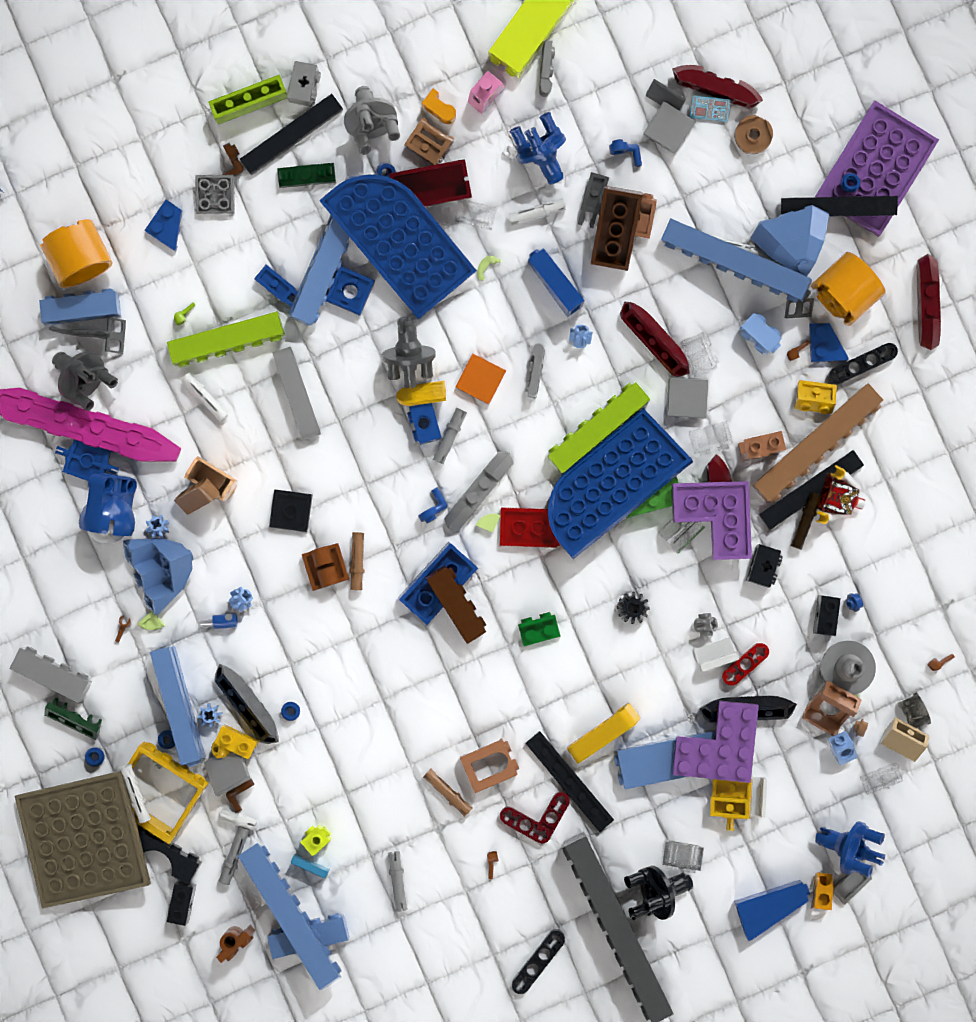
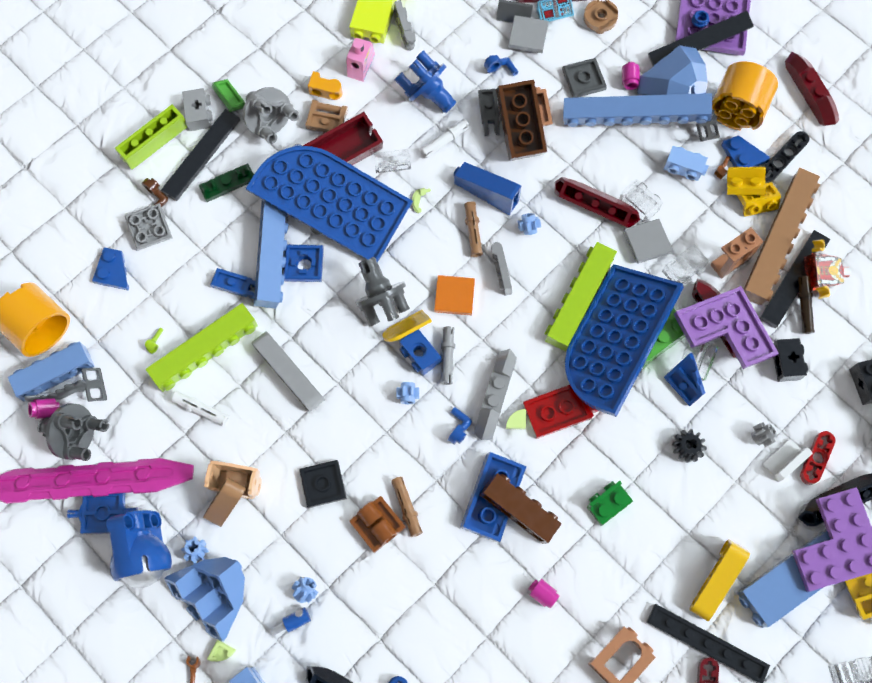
camera: 25 degrees left, 15 degrees down
none -> dark pink brick [28,398,60,419]
none -> bright green tile [212,79,245,112]
none -> light blue gear [396,382,419,405]
none -> medium nougat pin [464,201,483,257]
none -> dark pink brick [528,579,560,609]
none -> dark grey tile [562,58,607,98]
none -> dark pink brick [622,62,640,90]
none -> blue wing [664,353,706,406]
none -> yellow bracket [727,167,766,195]

